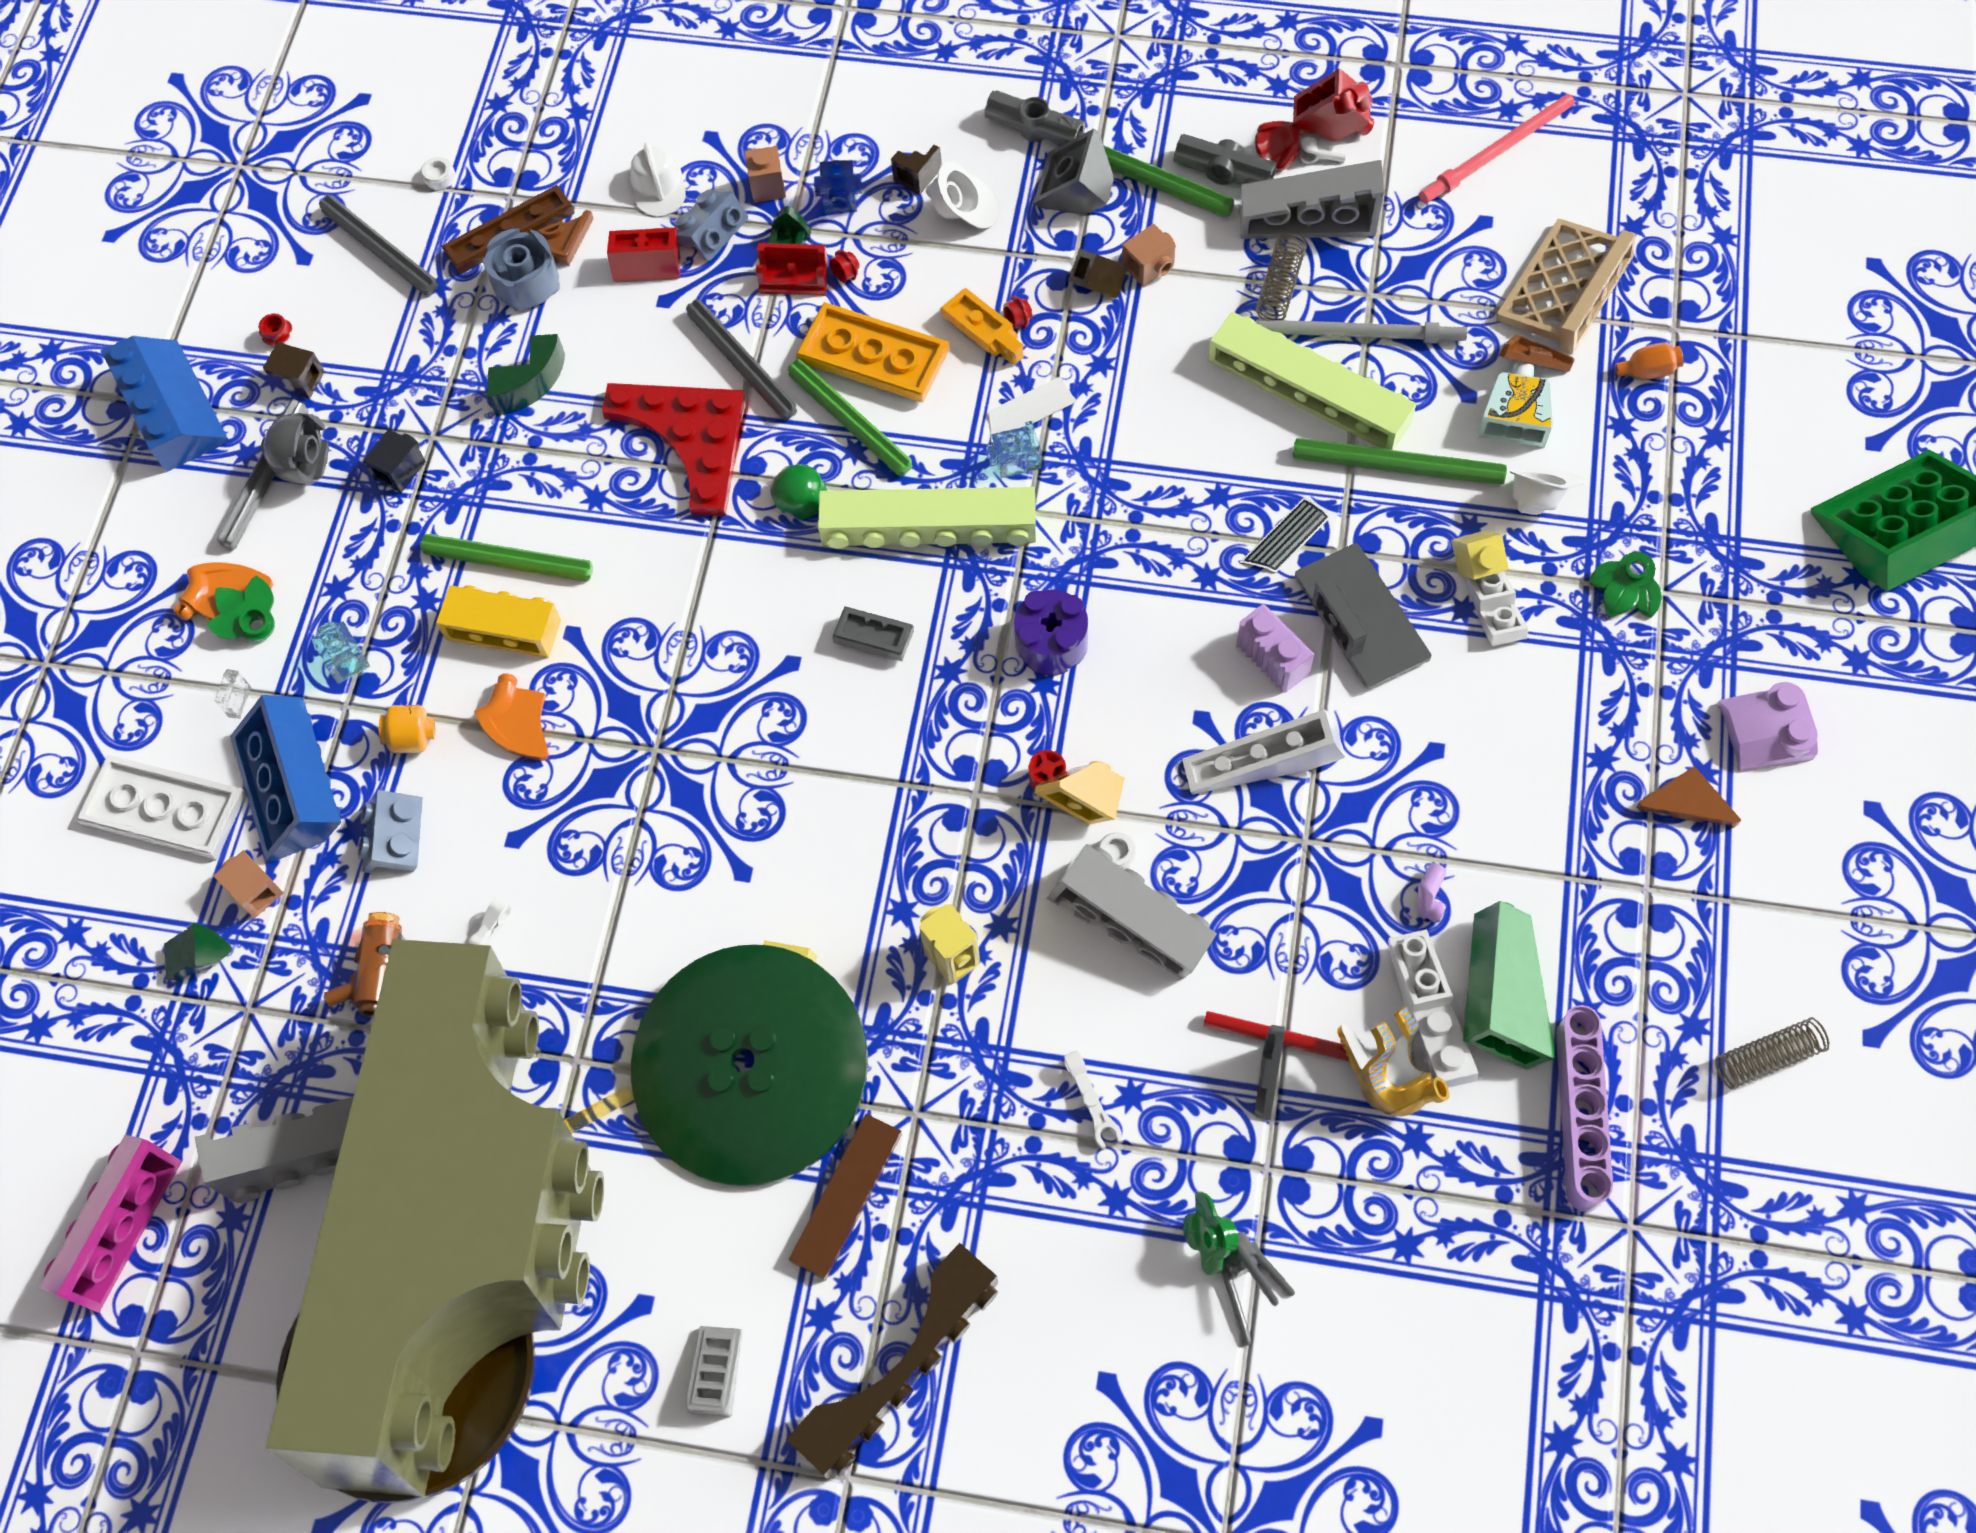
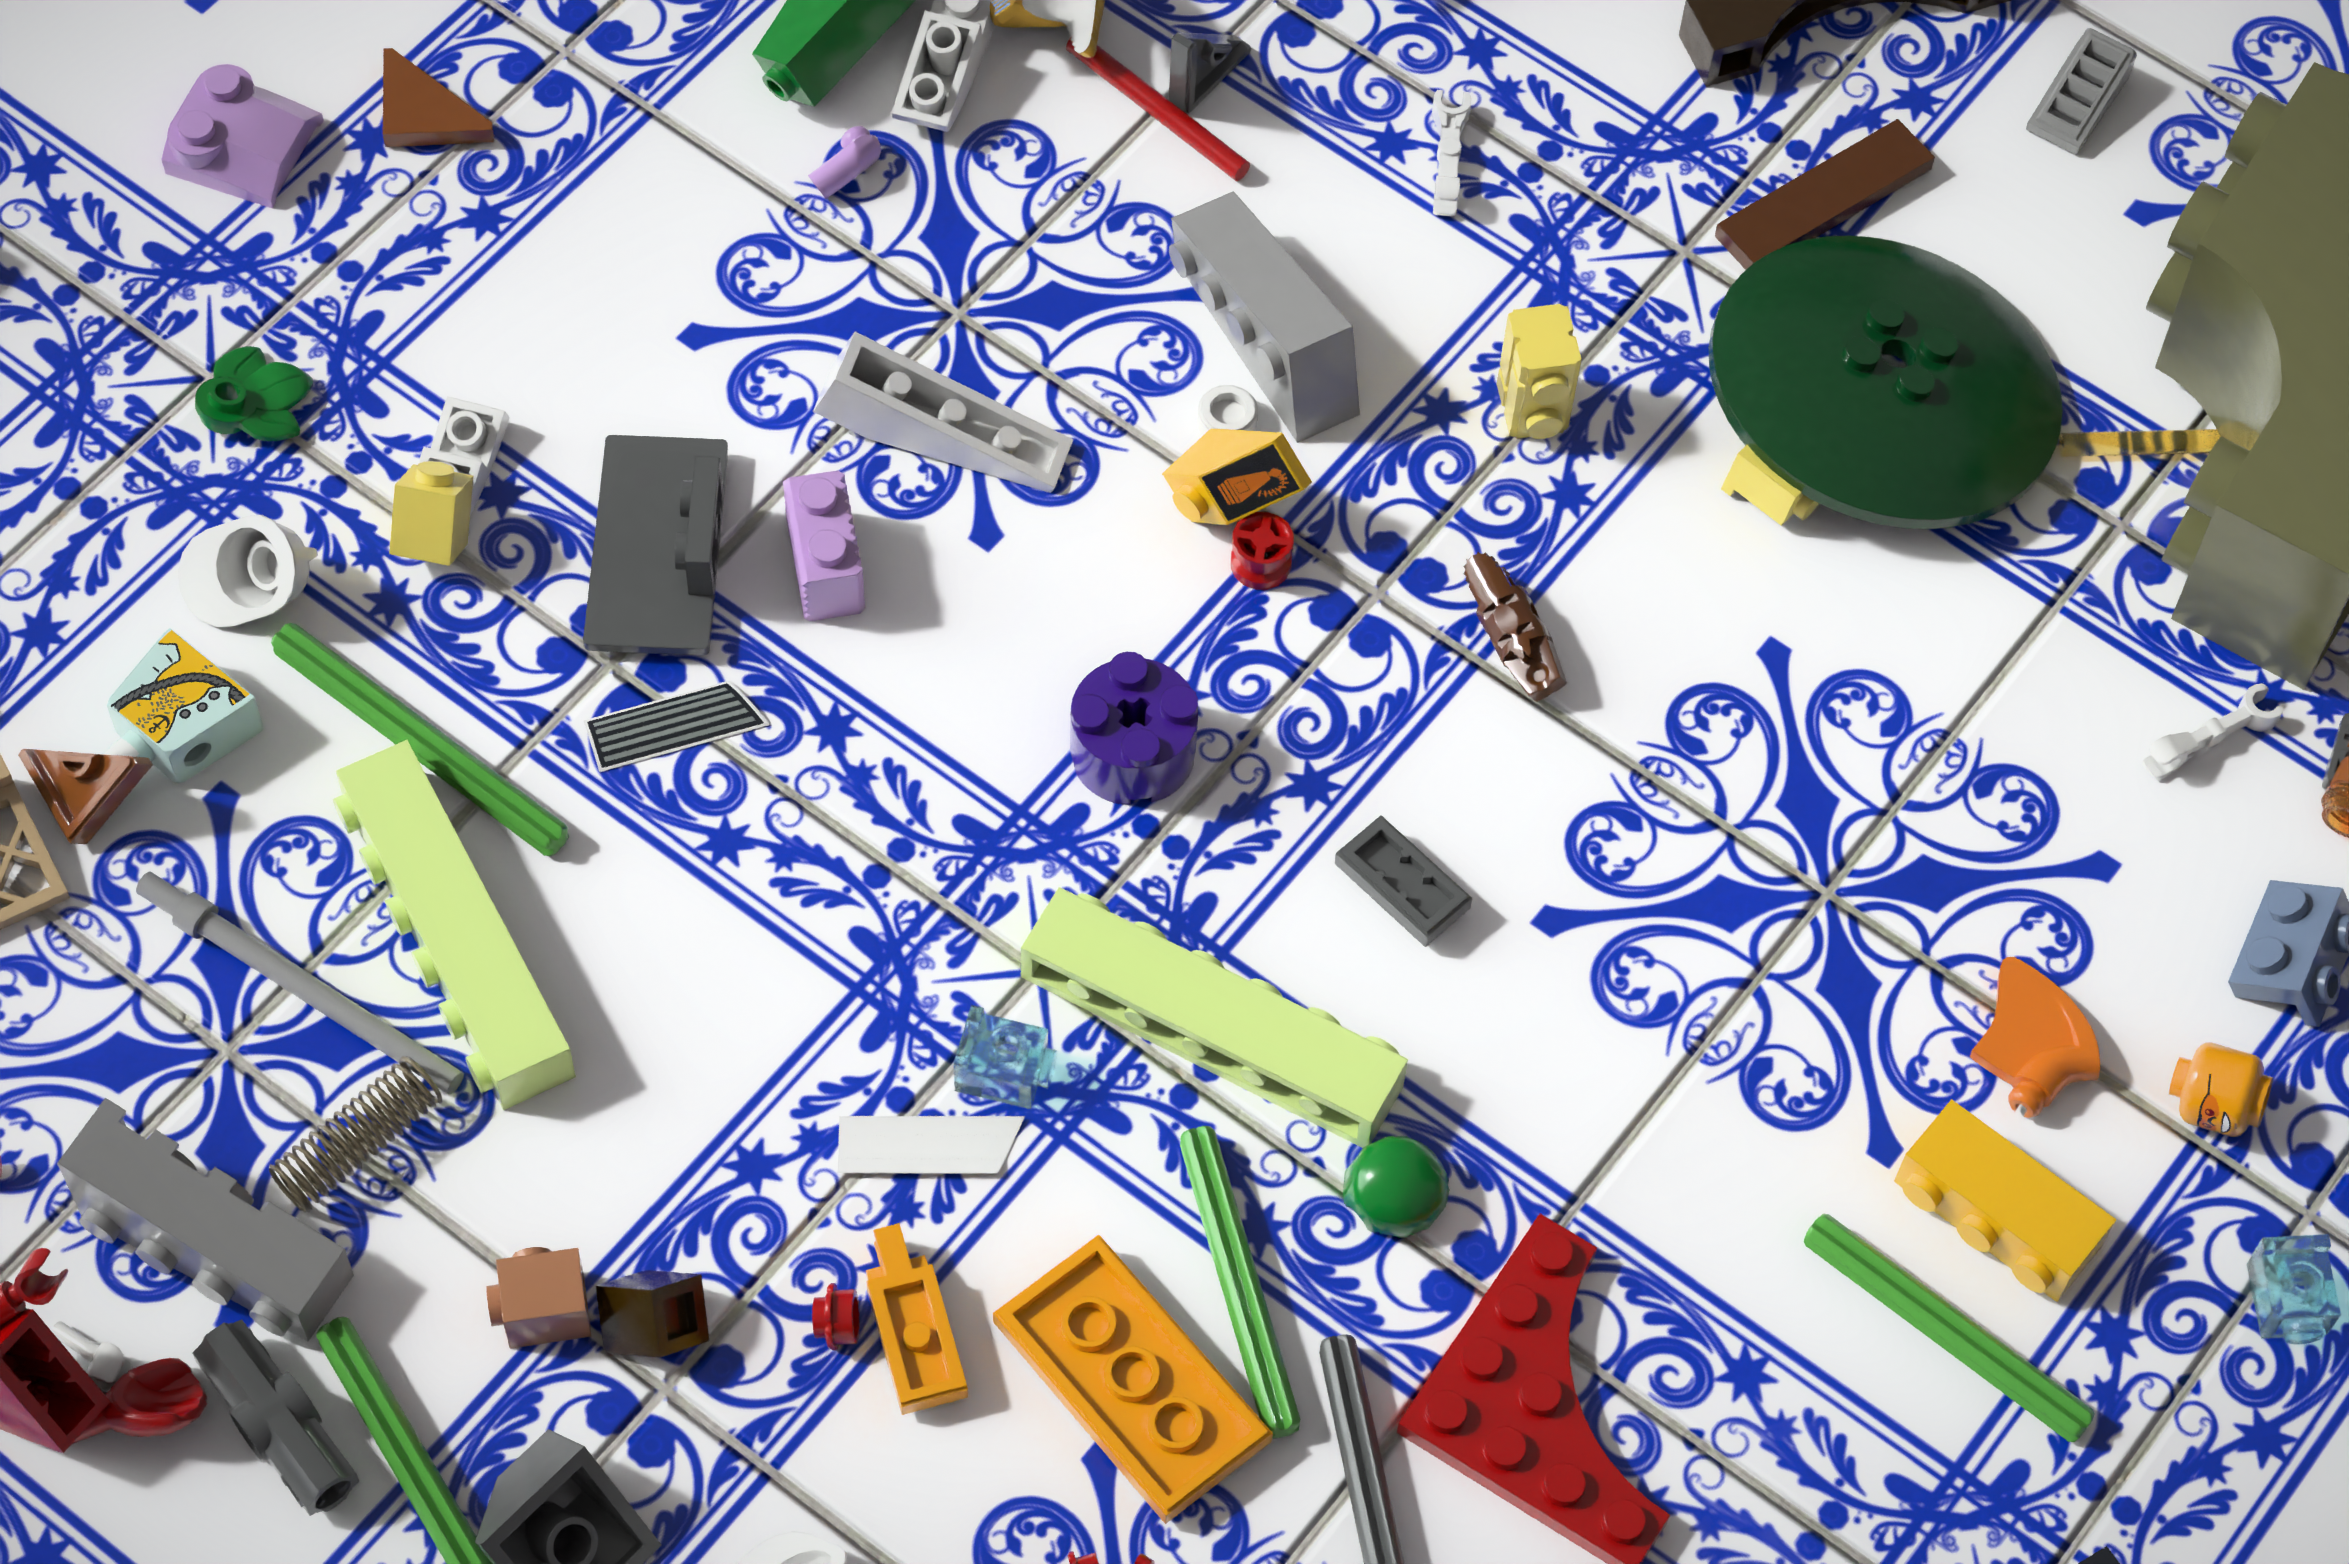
camera: 160 degrees left, 5 degrees down
none -> reddish brown hinge [1463,552,1567,702]

